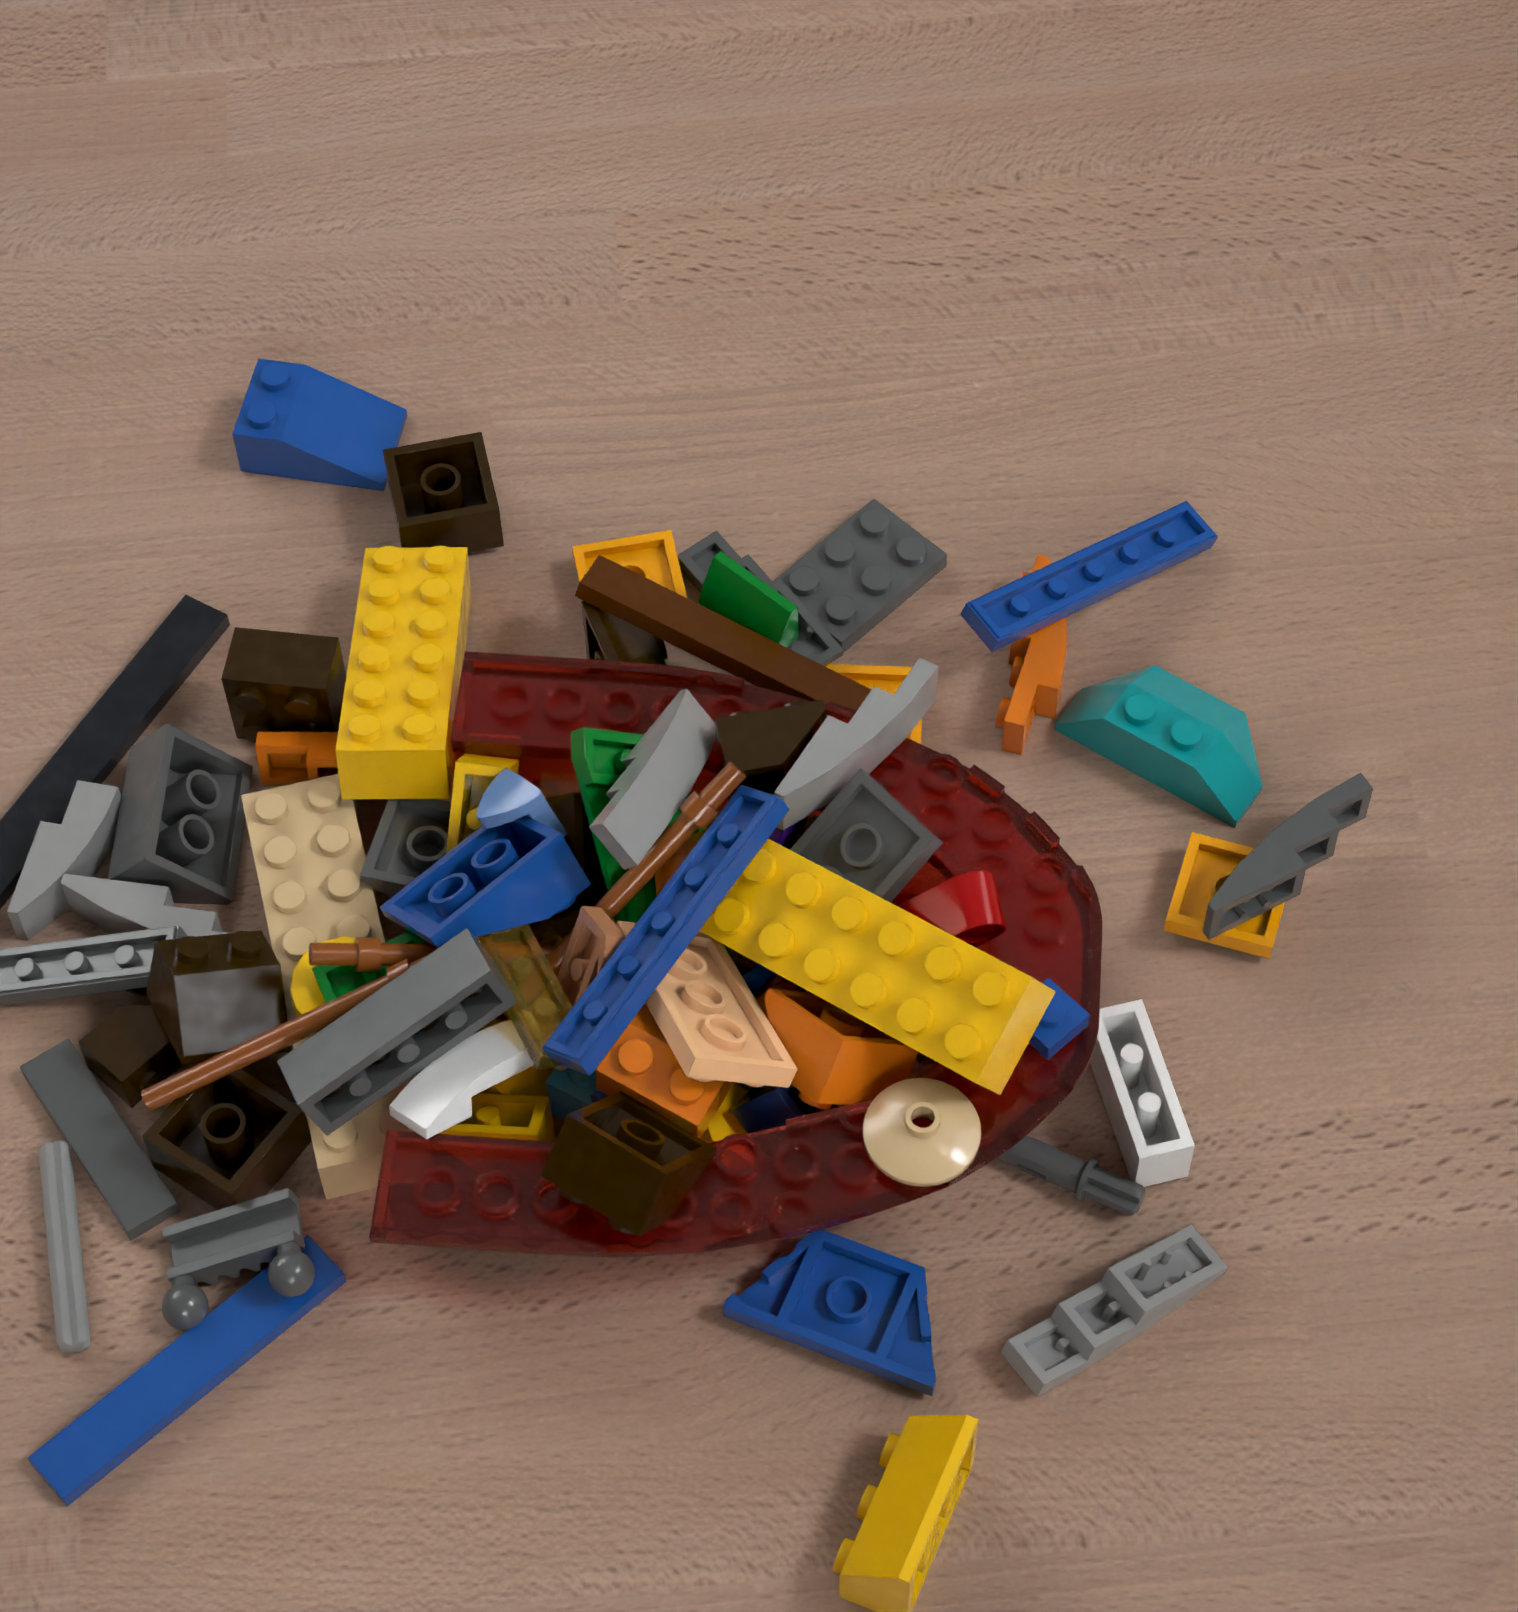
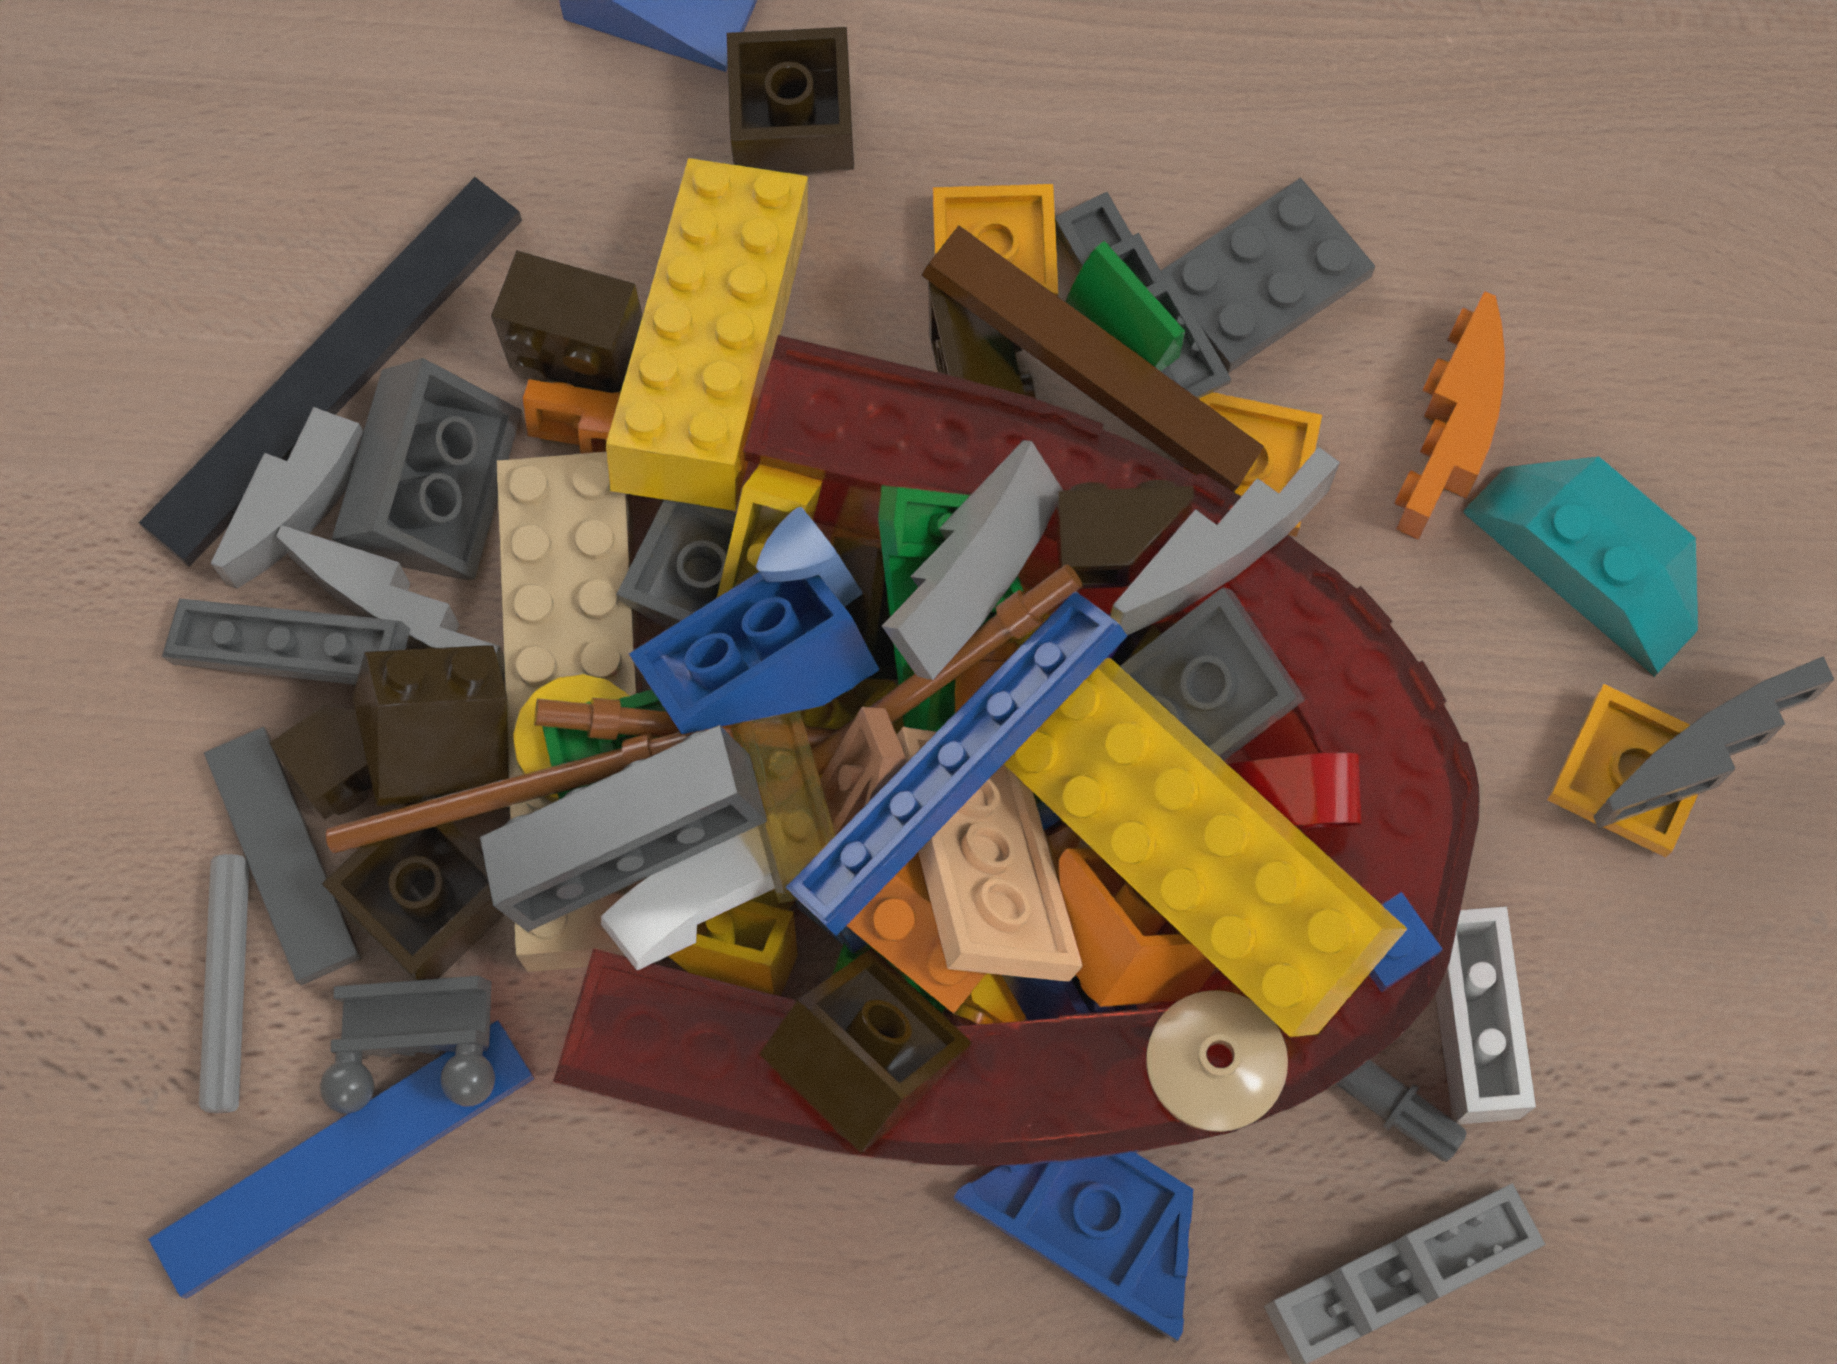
camera: 10 degrees right, 15 degrees up
blue tile [960,501,1218,652] -> none

